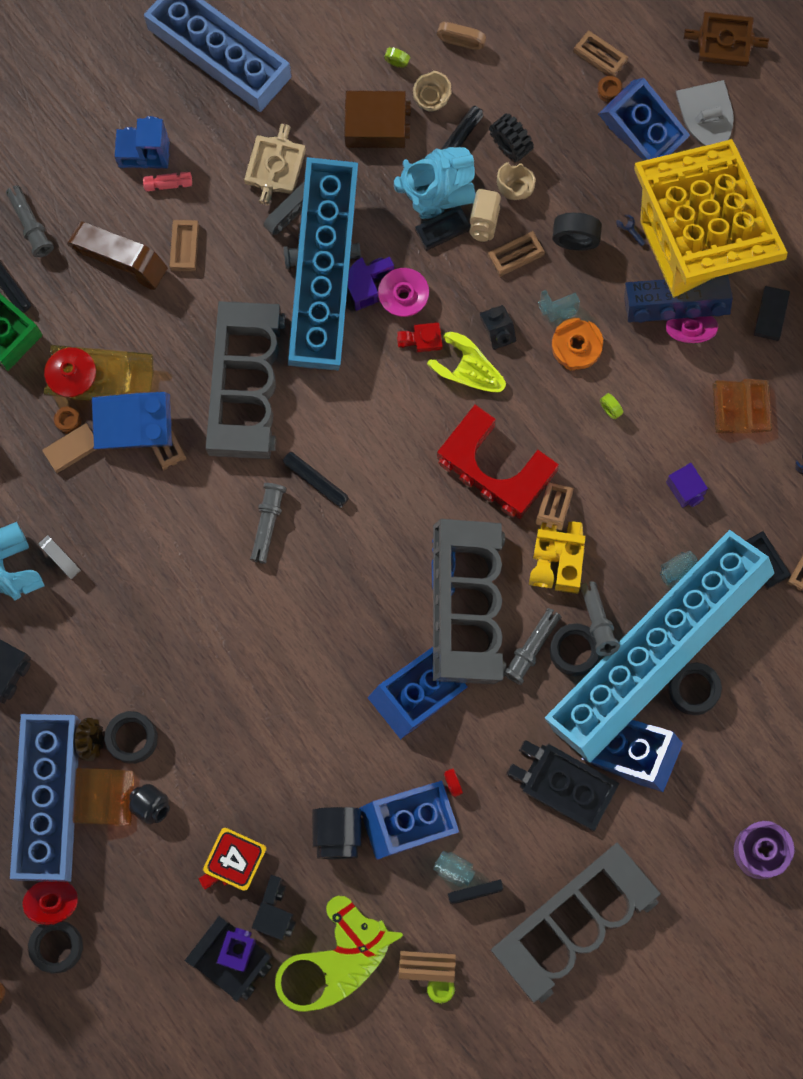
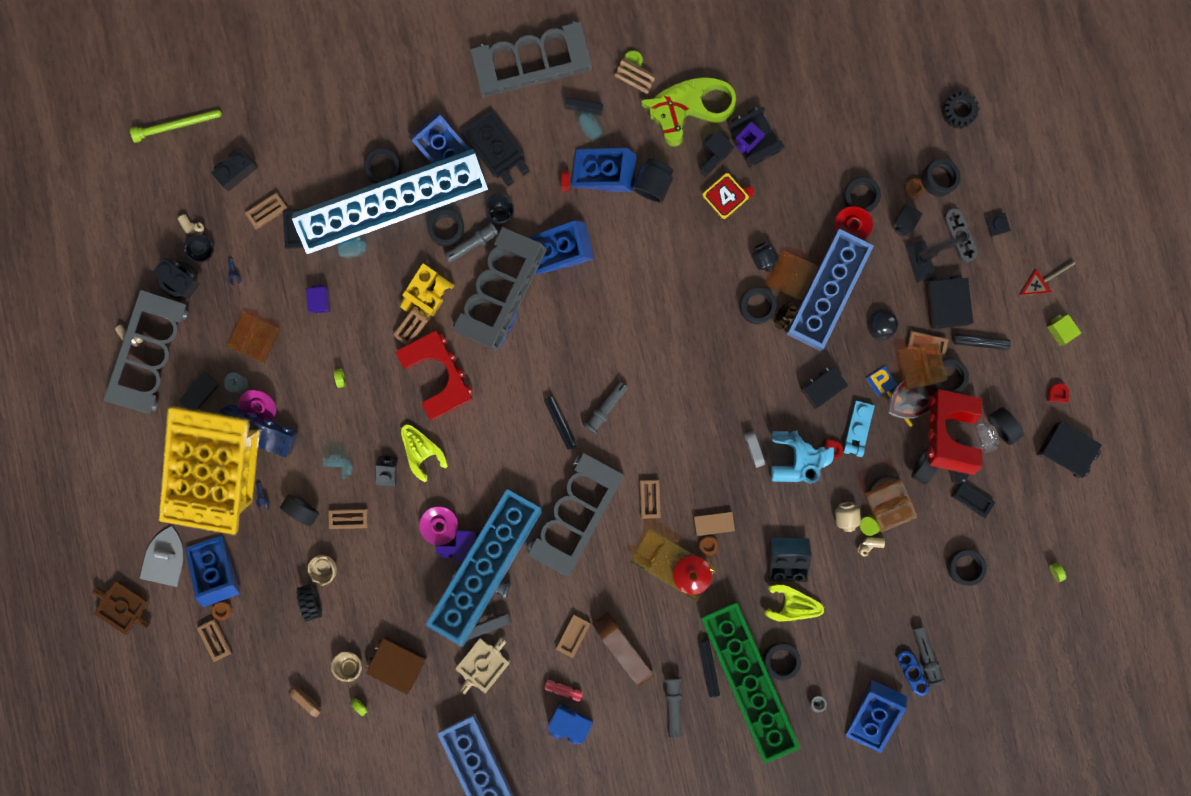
camera: 160 degrees left, 10 degrees up
blue slope [92,392,172,449] -> none
medium azure helmet [394,147,476,219] -> none
red plate [397,322,442,352] -> none
black tile [415,206,471,251] -> none
black axle [440,106,483,150] -> none
tan brick [469,189,501,242] -> none
orange plate [551,318,603,371] -> none
dark grey pin [580,581,620,656] -> none
medium lavender brick [734,821,794,879] -> none
none -> clear light blue brick [224,373,248,393]
none -> black hair [485,194,514,225]

